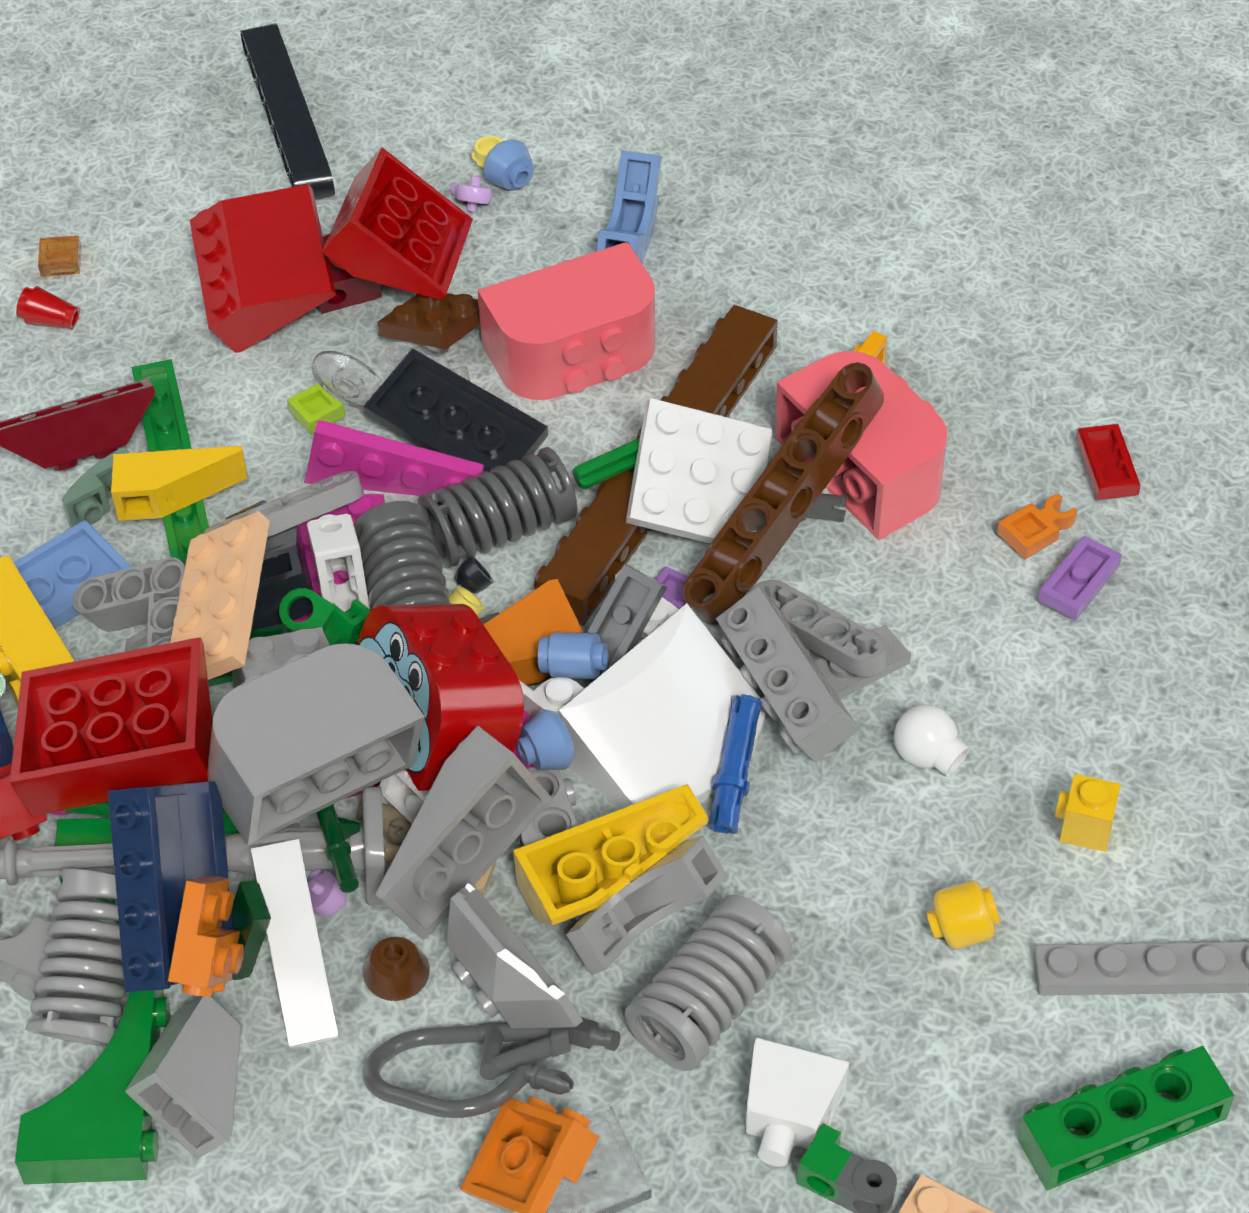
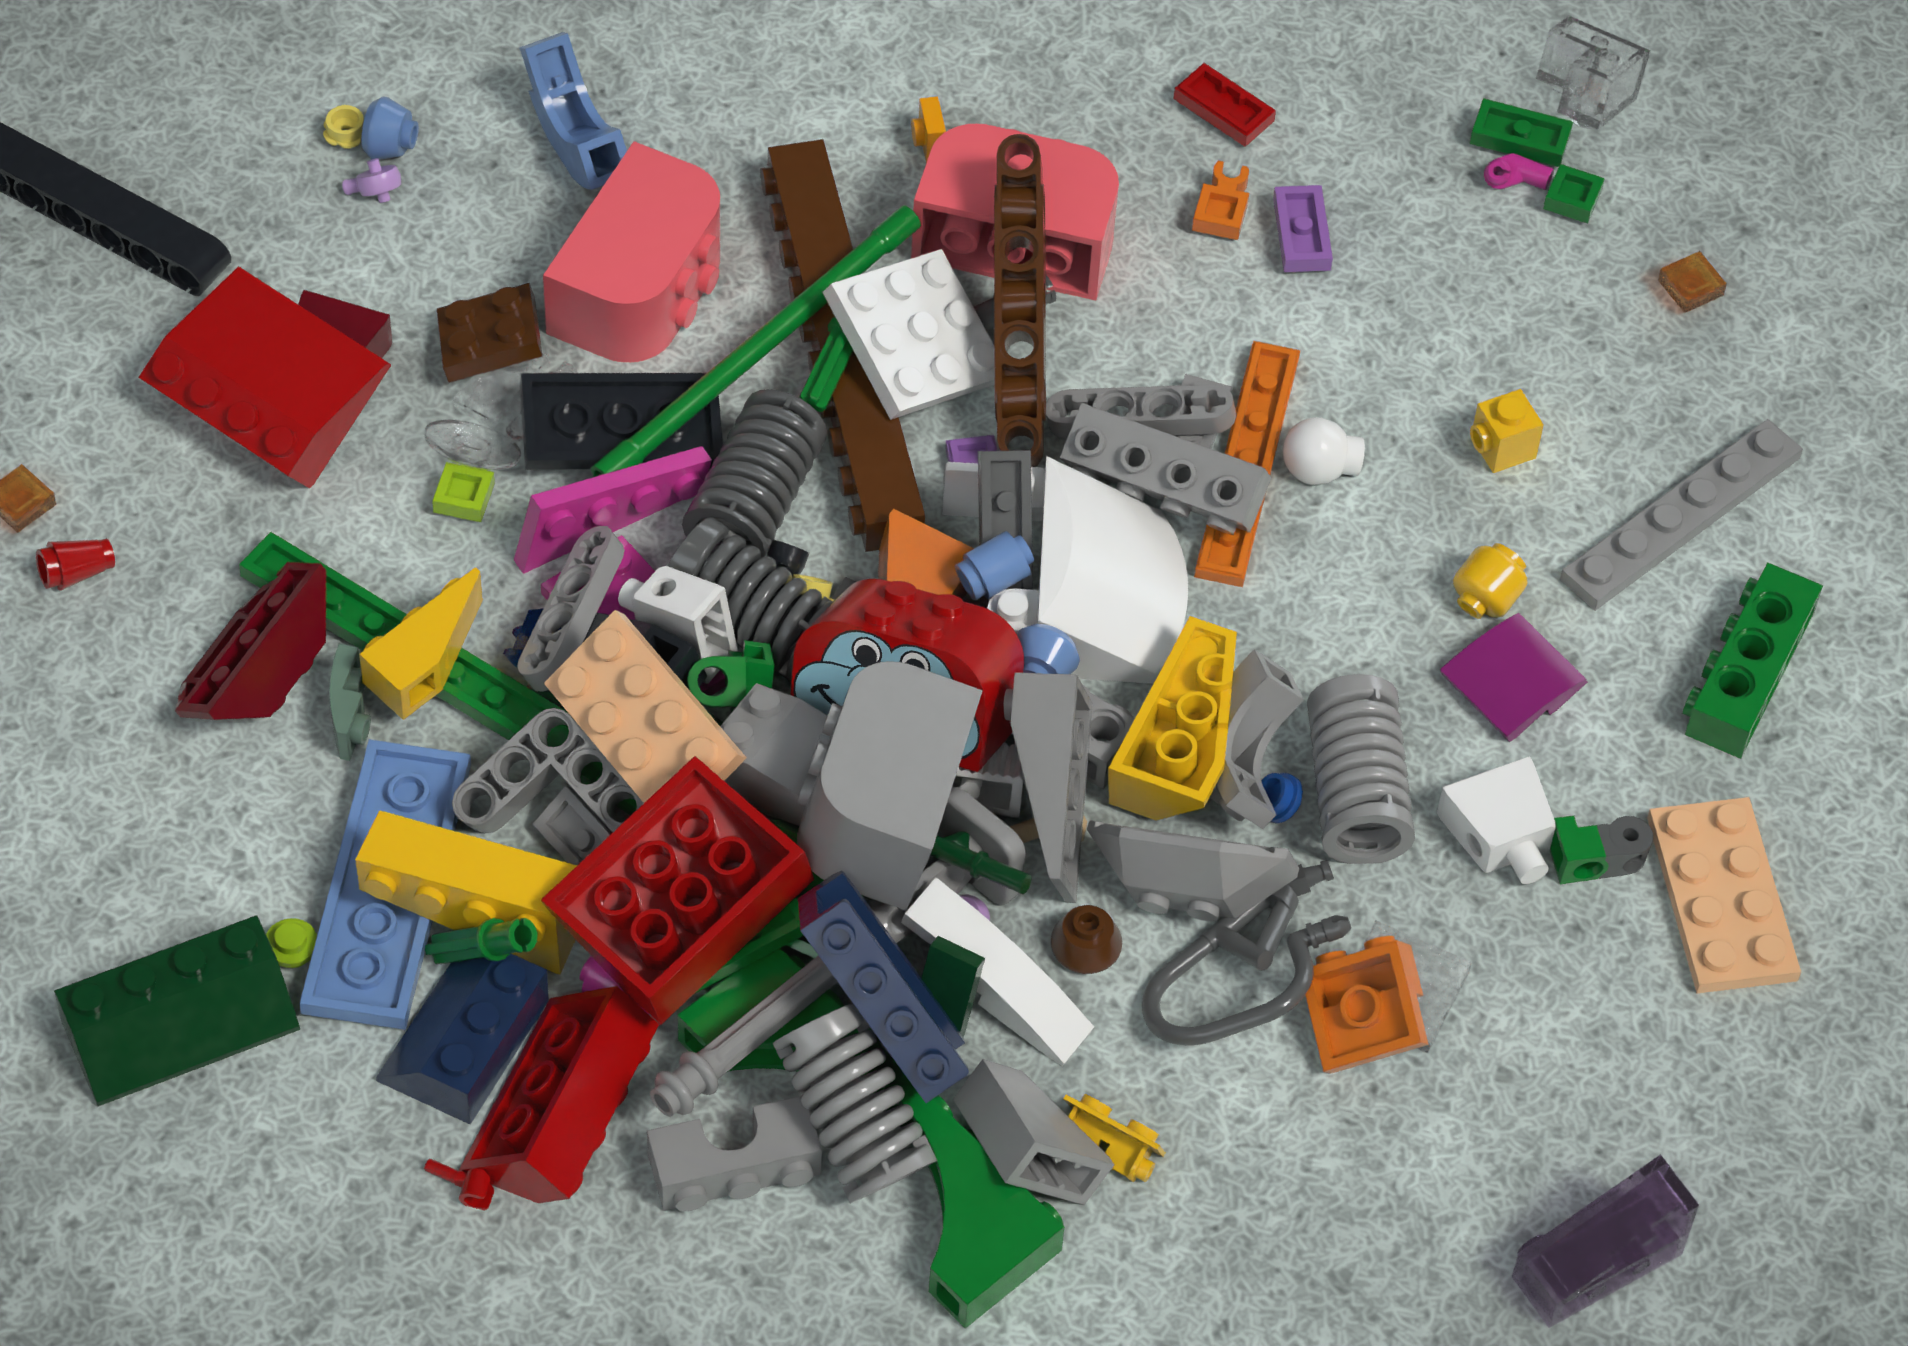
camera: 45 degrees left, 5 degrees up
orange plate [168,875,244,997] -> none
red slope [322,147,473,300] -> none
blue pin [708,694,762,834] -> none
none -> green piece [591,205,921,477]
none -> yellow hinge [1063,1094,1166,1182]
none -> orange tile [1194,341,1301,587]
none -> blue plate [1261,773,1303,823]
none -> magenta slope [1440,613,1588,742]

